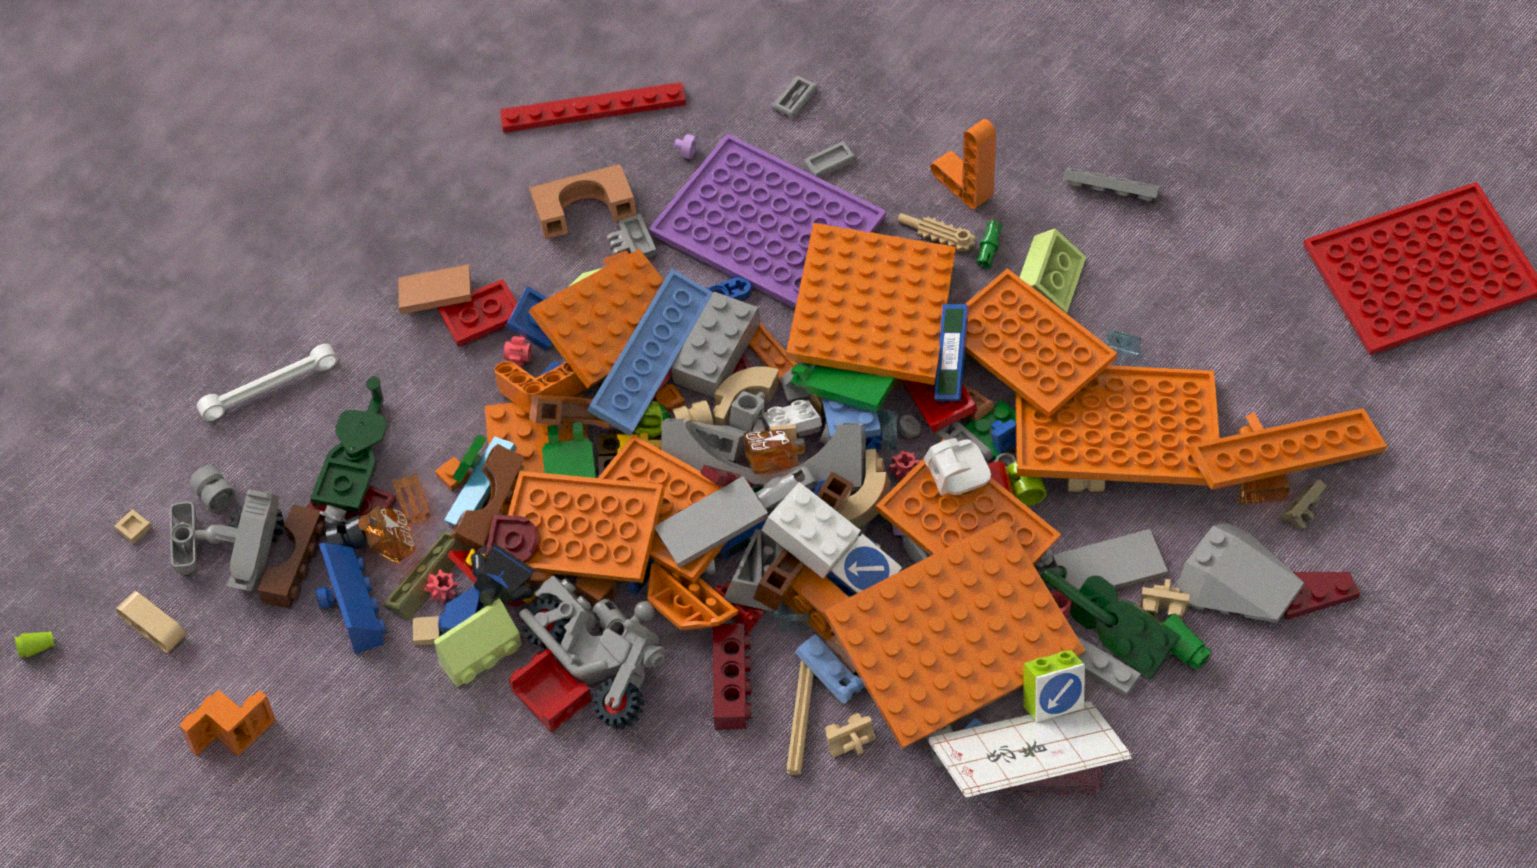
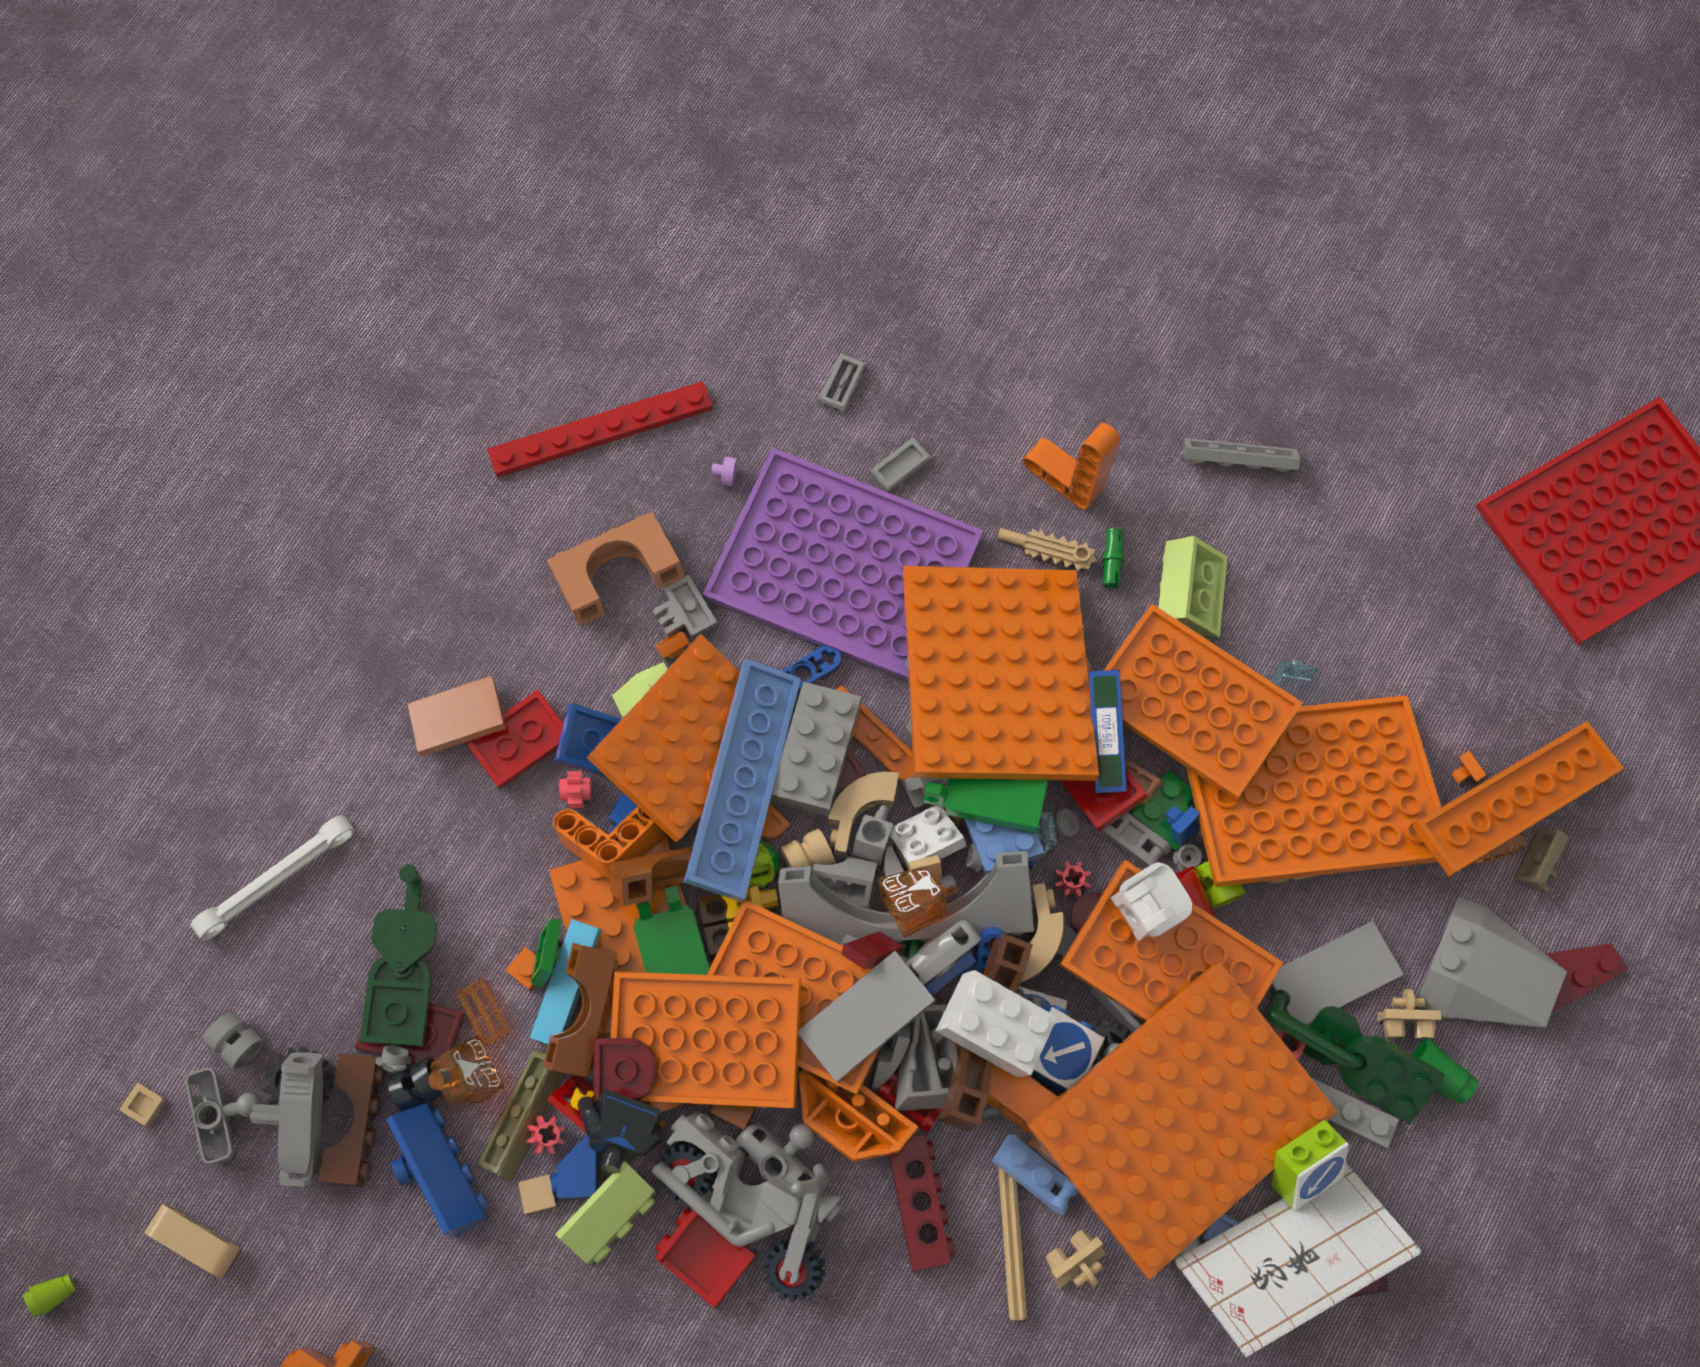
camera: 15 degrees left, 15 degrees up
none -> light grey slope [872,1023,910,1088]

